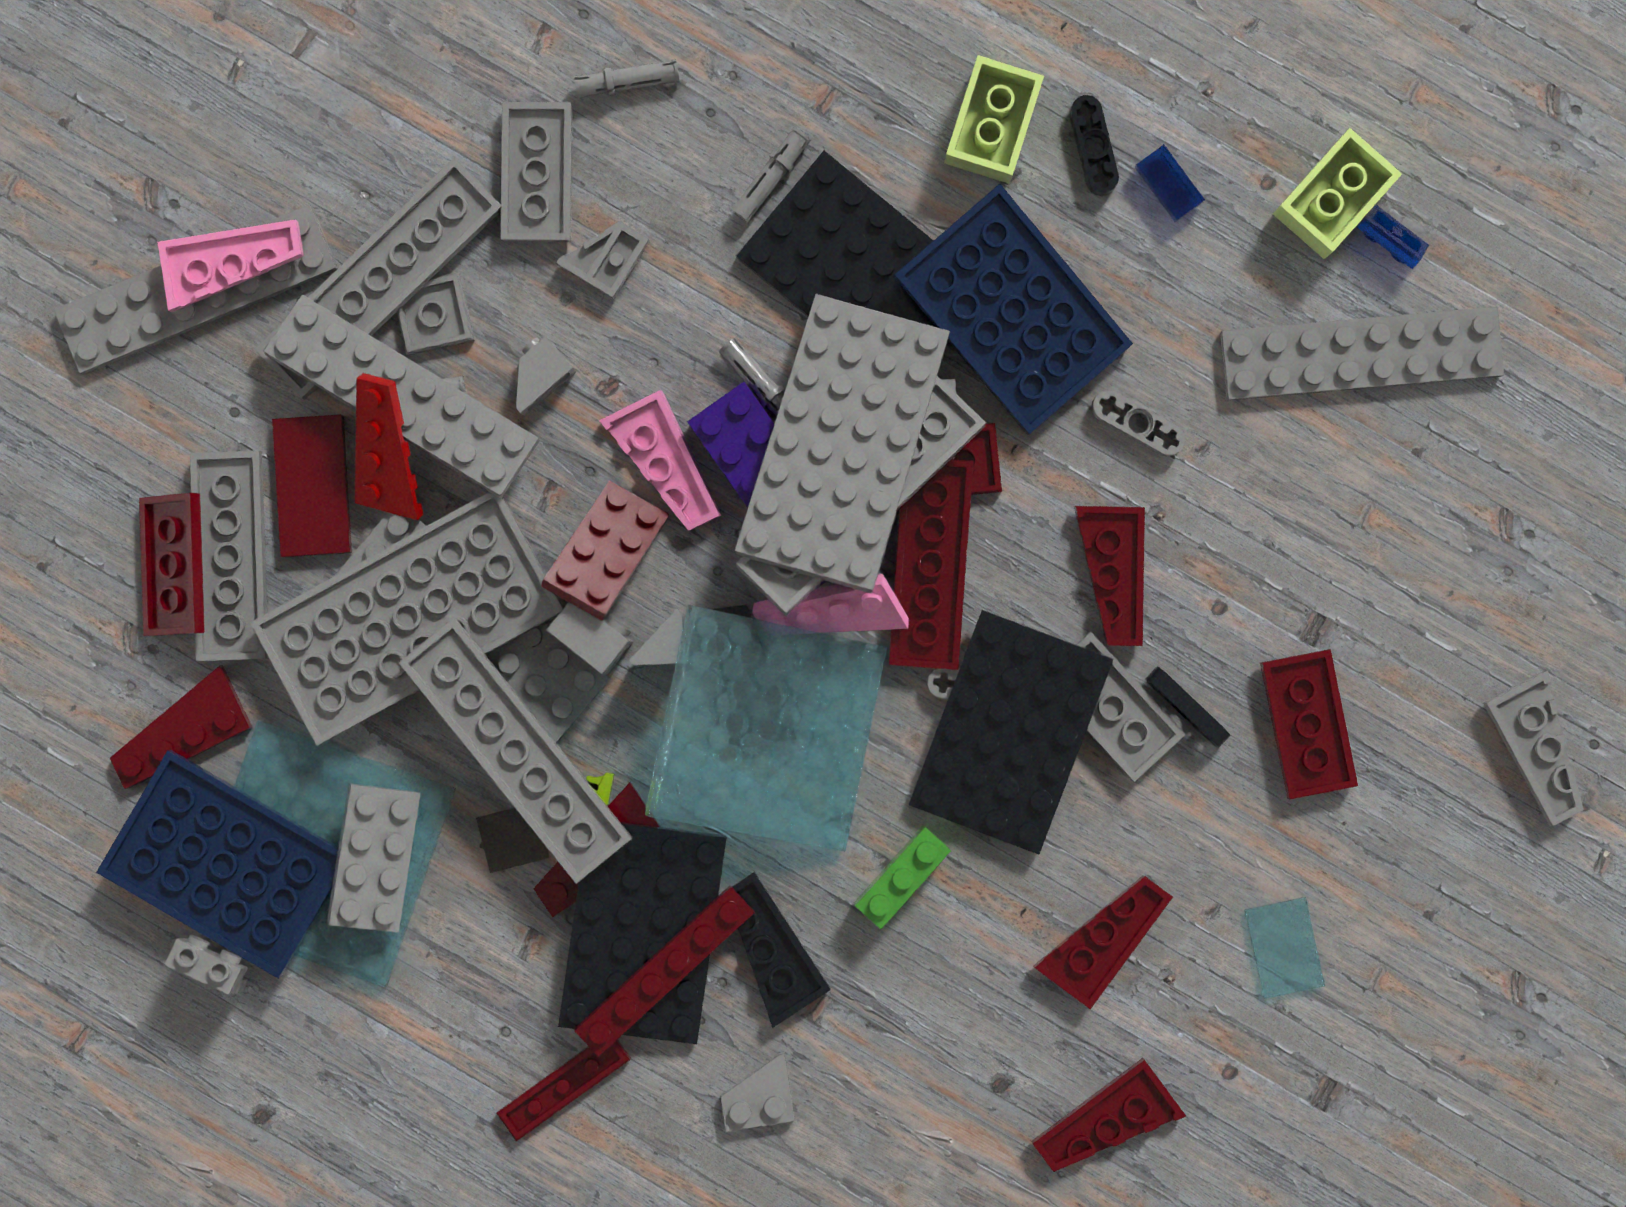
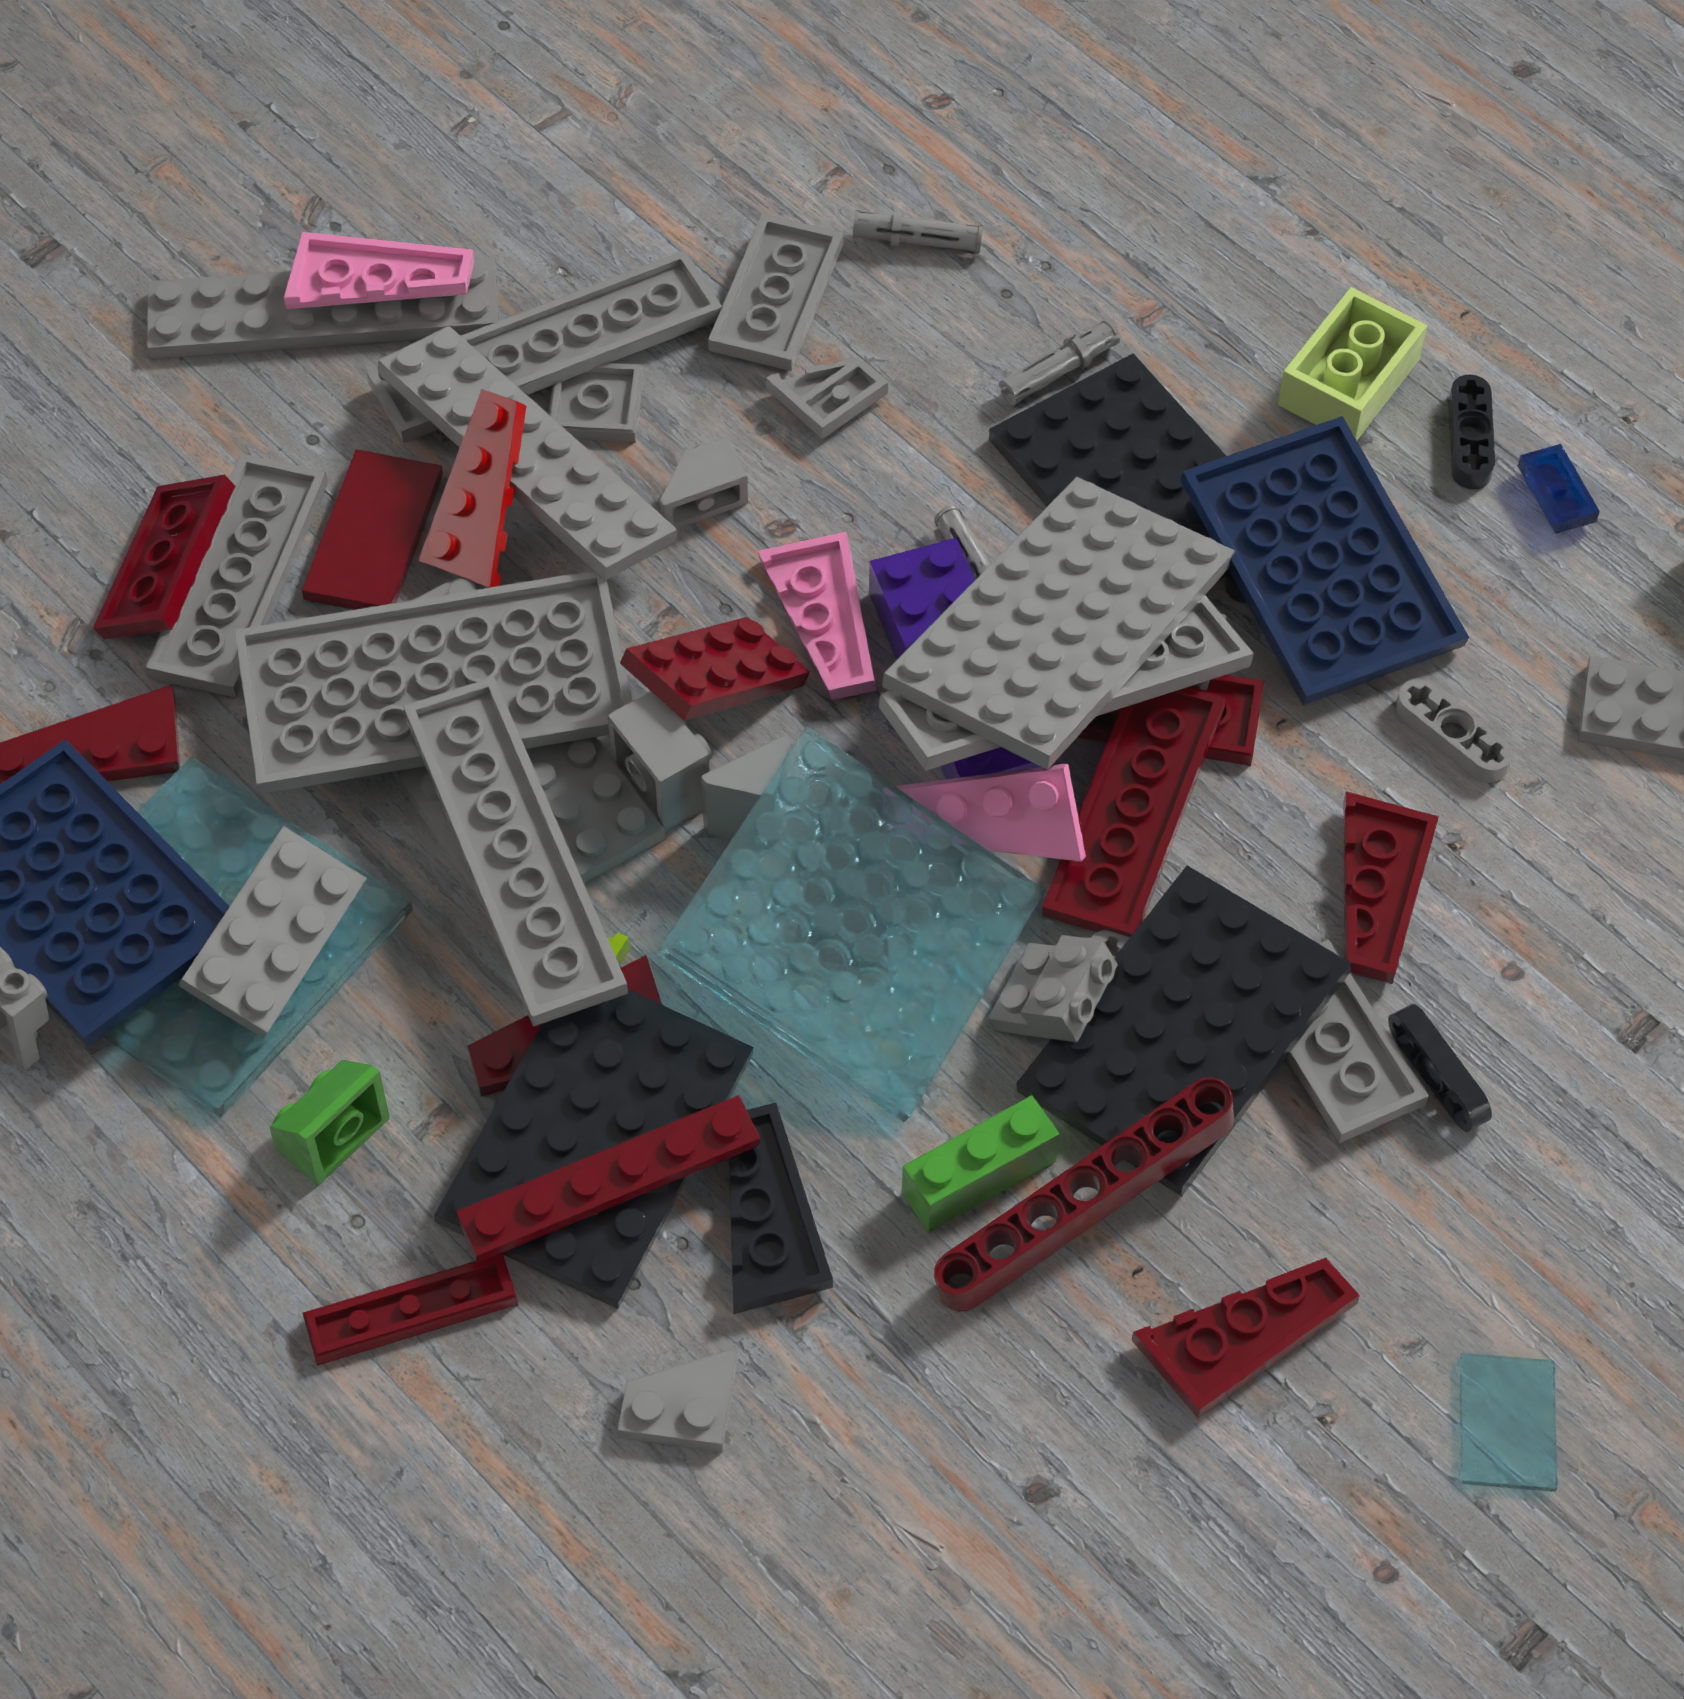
camera: 15 degrees right, 30 degrees down
clear smoke piece [476,808,550,873] -> none
dark red wing [1031,1058,1186,1172] -> none
dark red plate [1260,649,1358,799] -> none
none -> bright green slope [269,1060,390,1186]
none -> dark red beam [934,1077,1234,1312]
none -> light grey plate [988,935,1118,1042]

